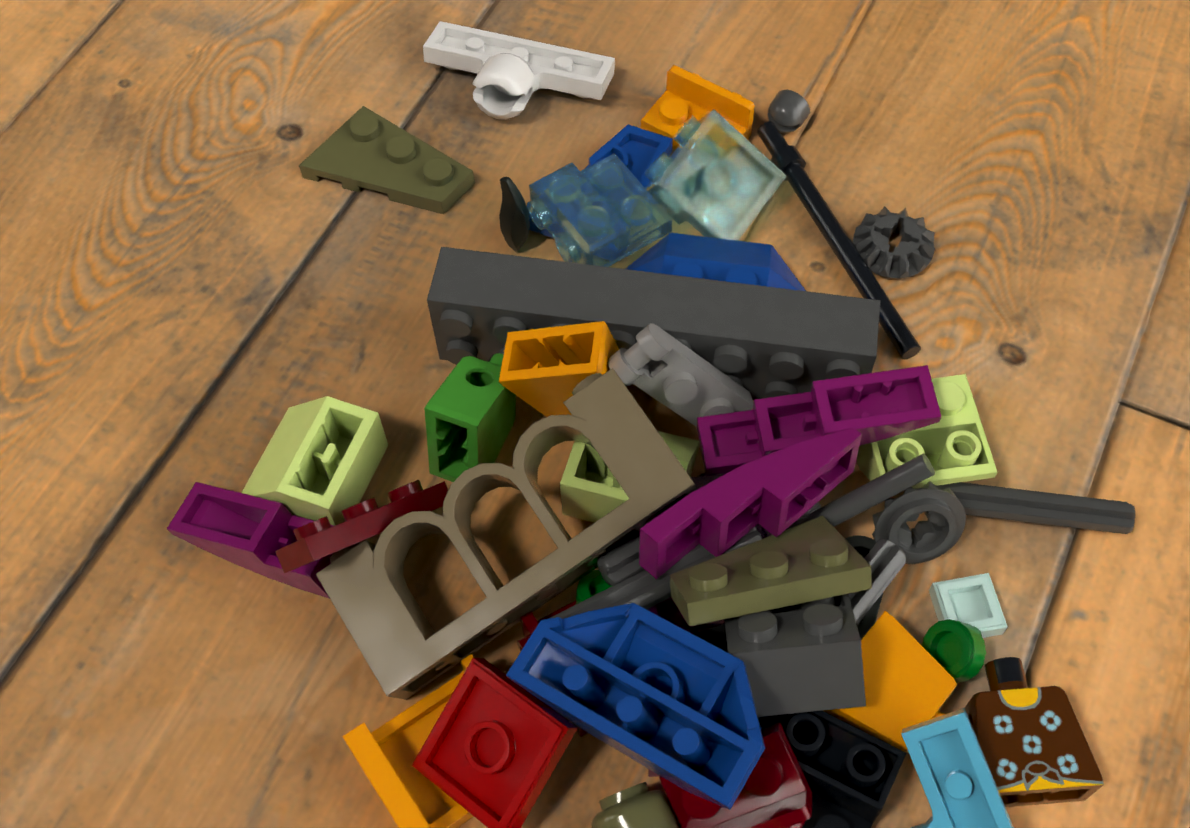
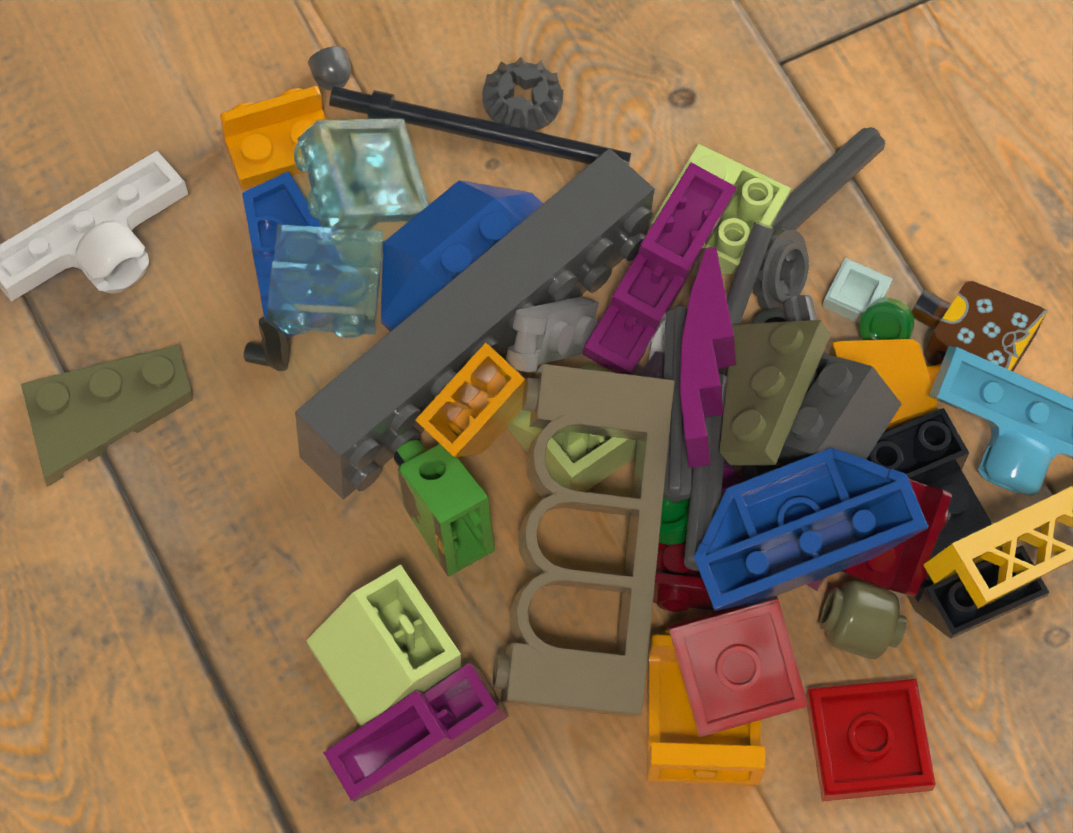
camera: 60 degrees left, 5 degrees up
dark red plate [275,480,448,573] -> none

